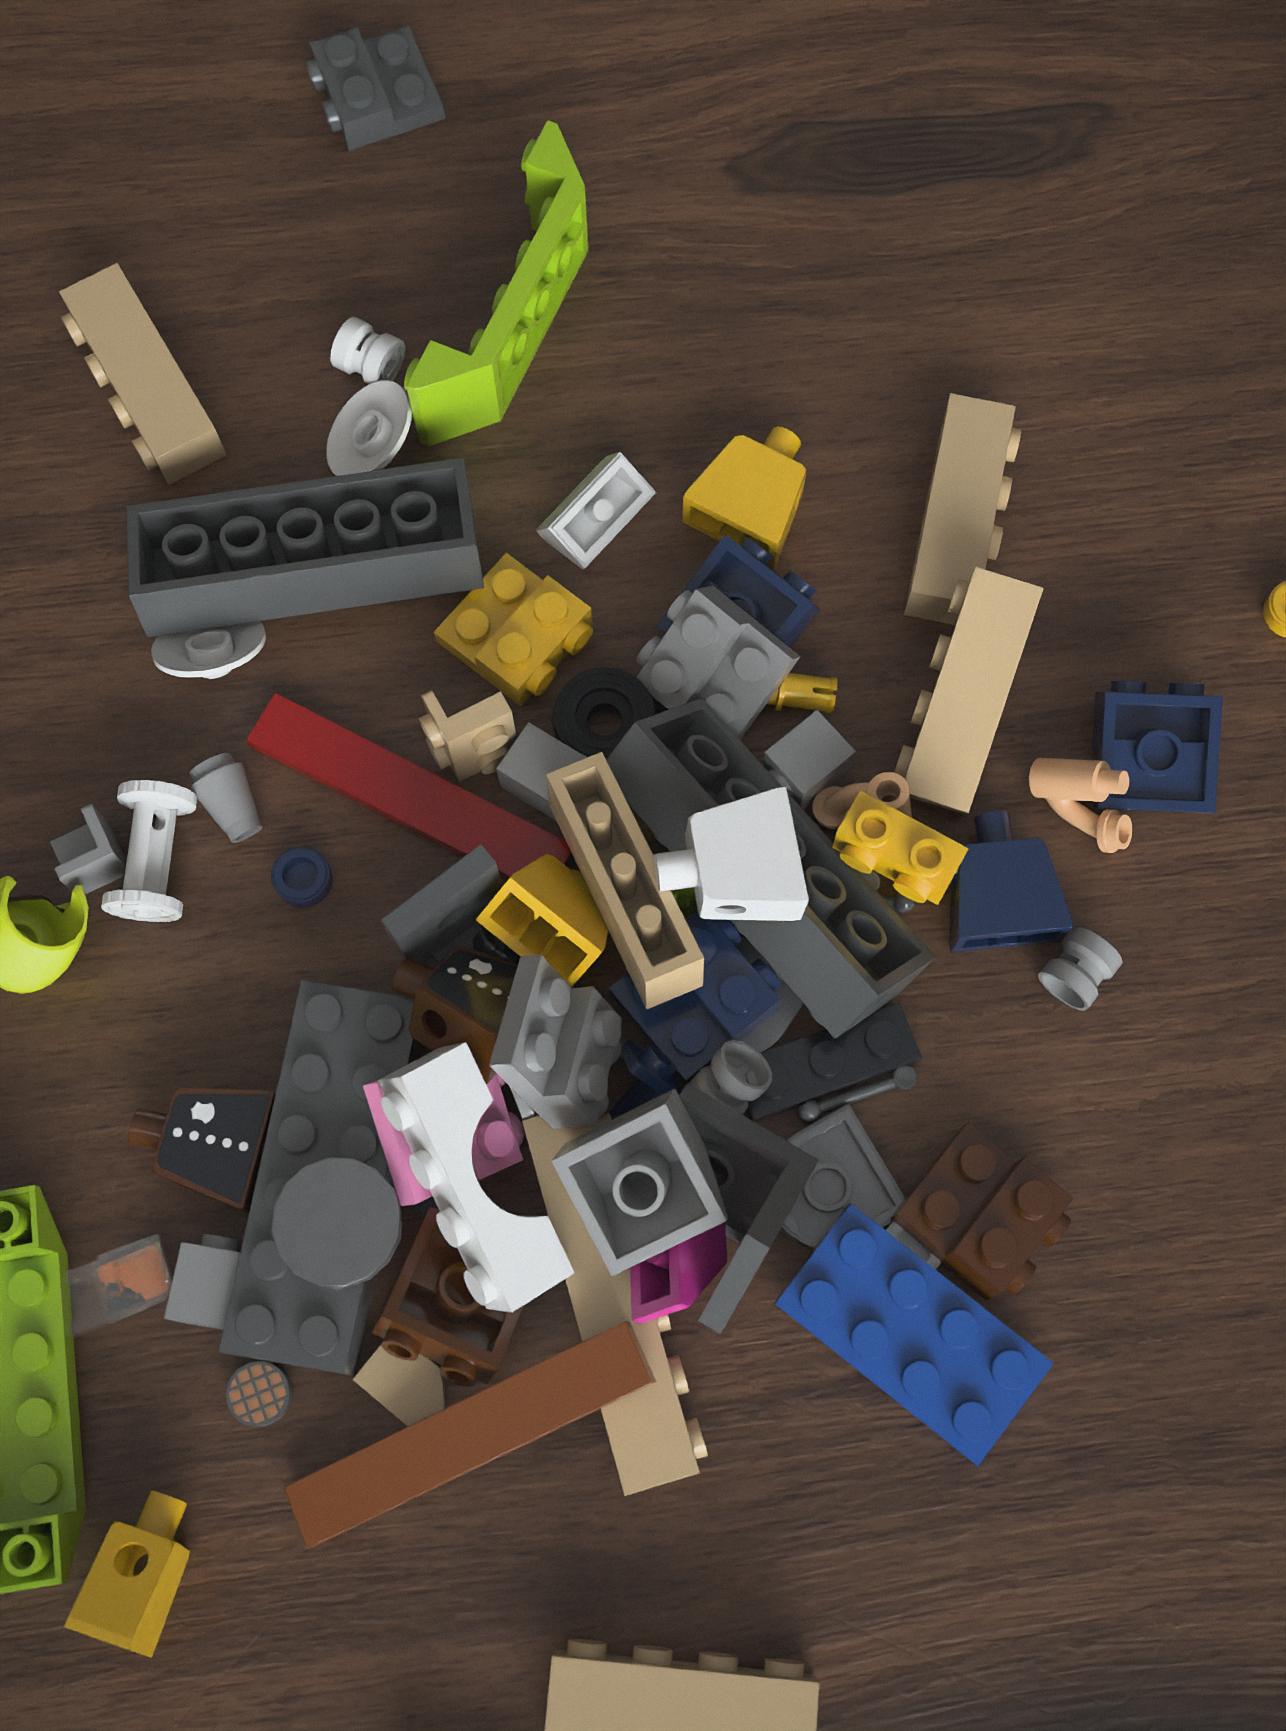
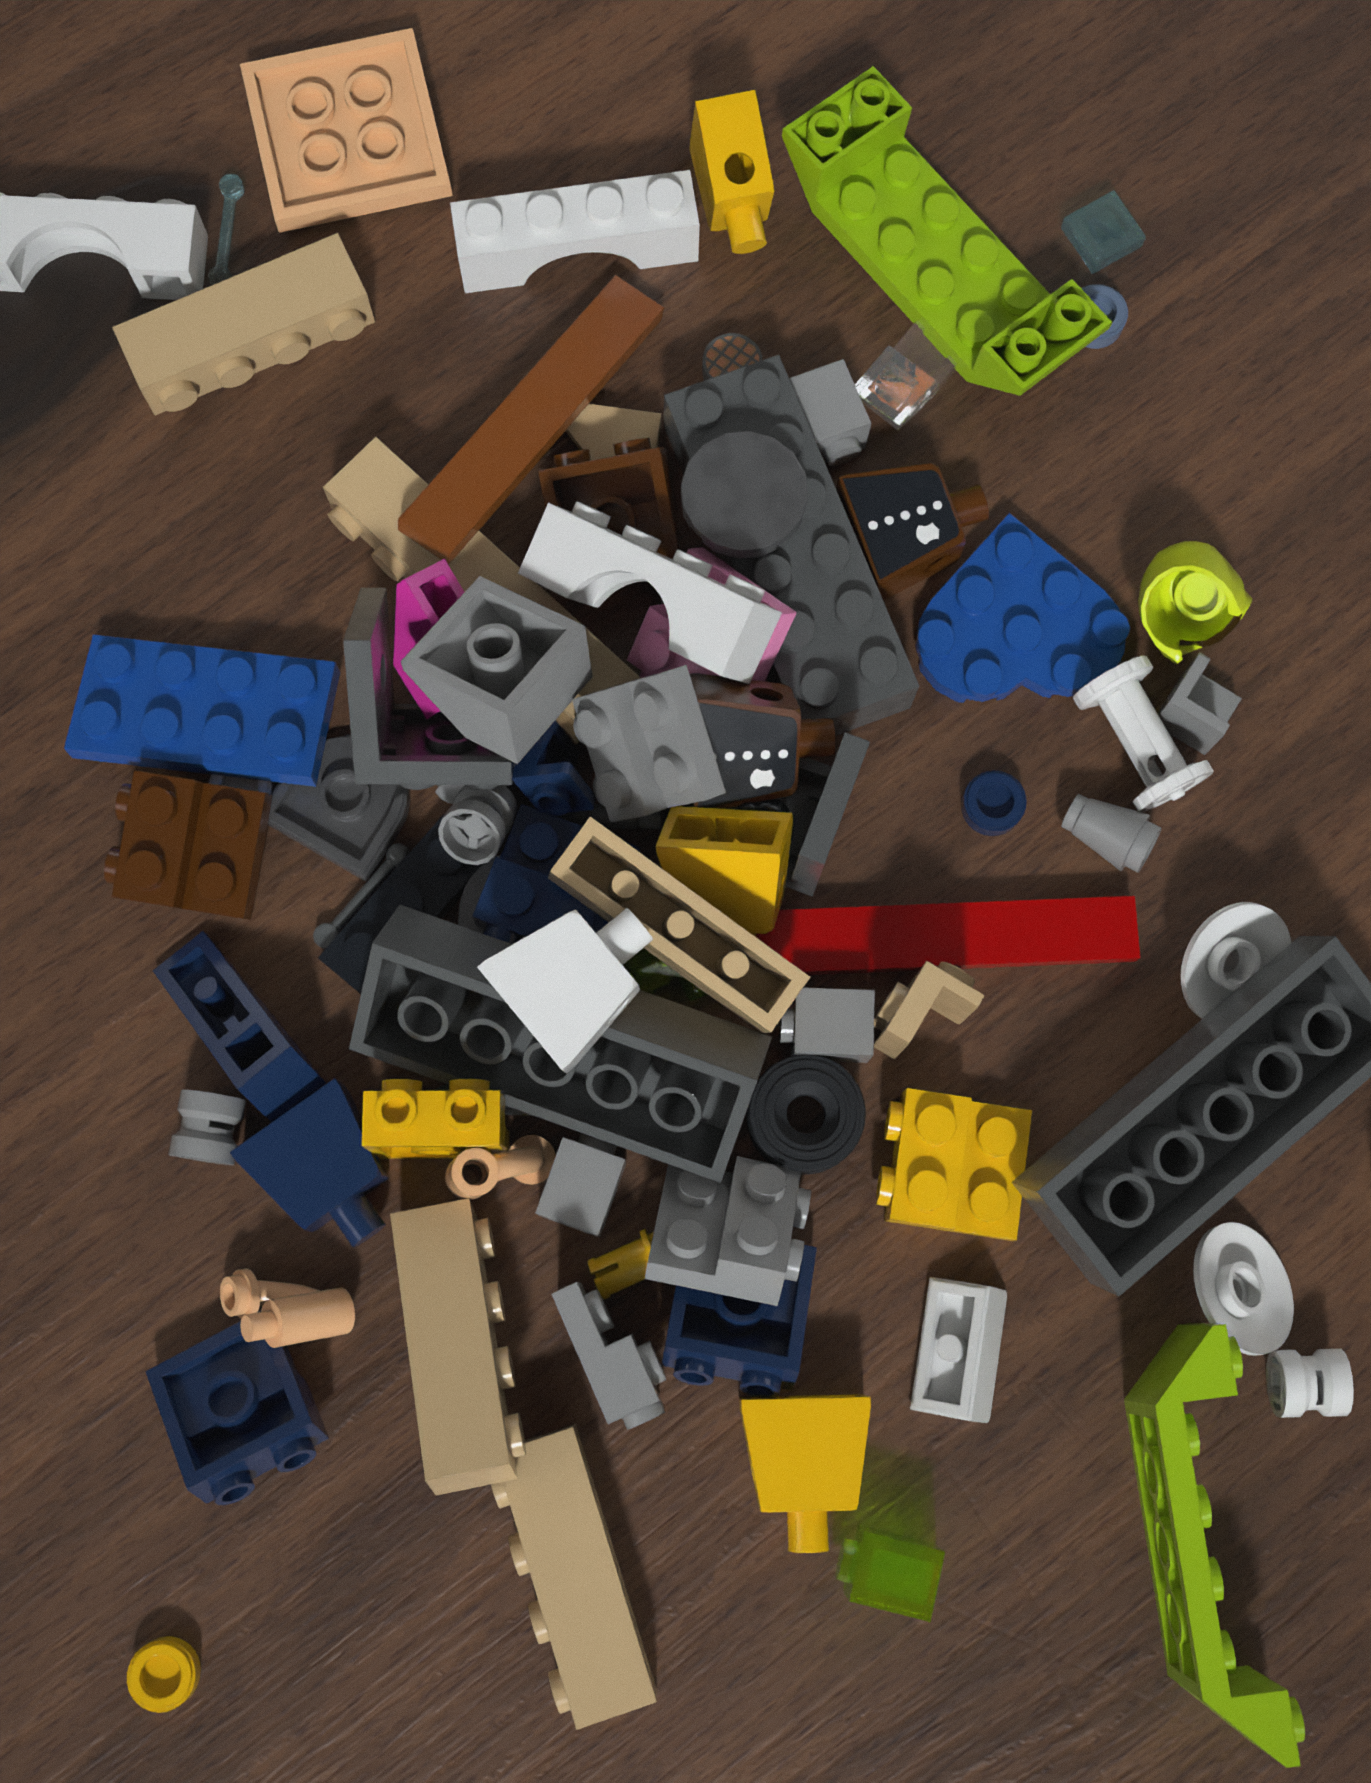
camera: 145 degrees right, 5 degrees up
none -> dark blue slope [153,931,326,1122]
none -> white arch [450,170,700,293]
none -> light grey plate [552,1282,666,1430]
none -> clear neon green brick [836,1524,945,1622]
none -> blue plate [915,513,1130,703]

